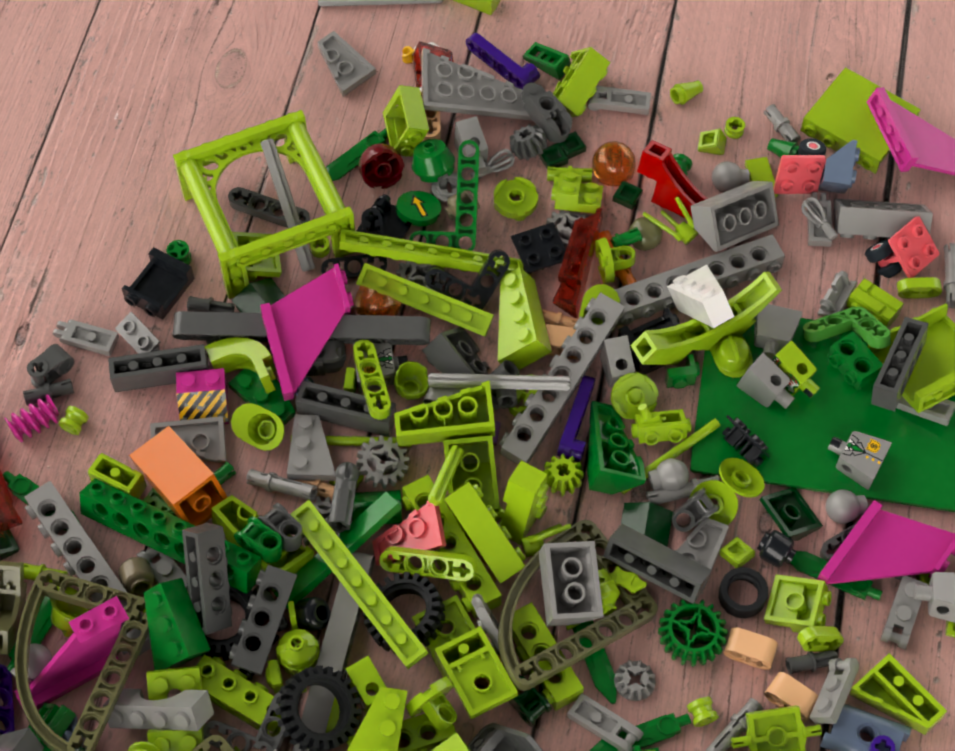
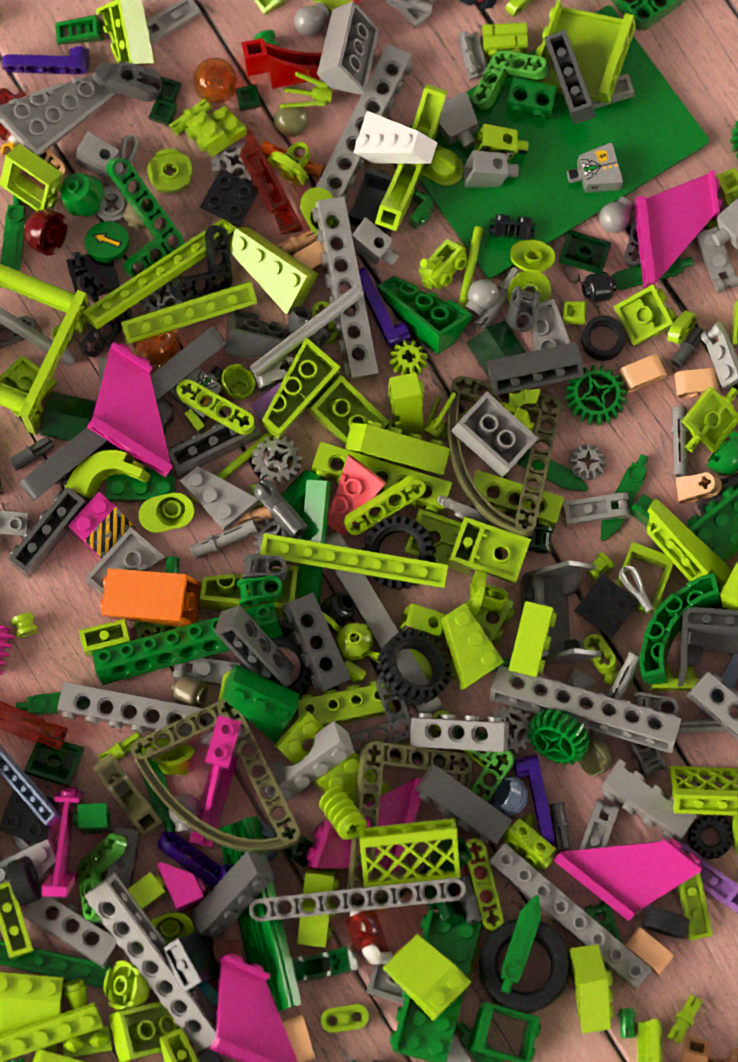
camera: 45 degrees left, 15 degrees up
lime axle [428,445,464,506] -> none
dark grey gear [509,124,547,161] -> none
green pin [611,227,642,247] -> none
lime tile [611,372,659,420] -> none
lime wheel [687,697,719,727] -> none

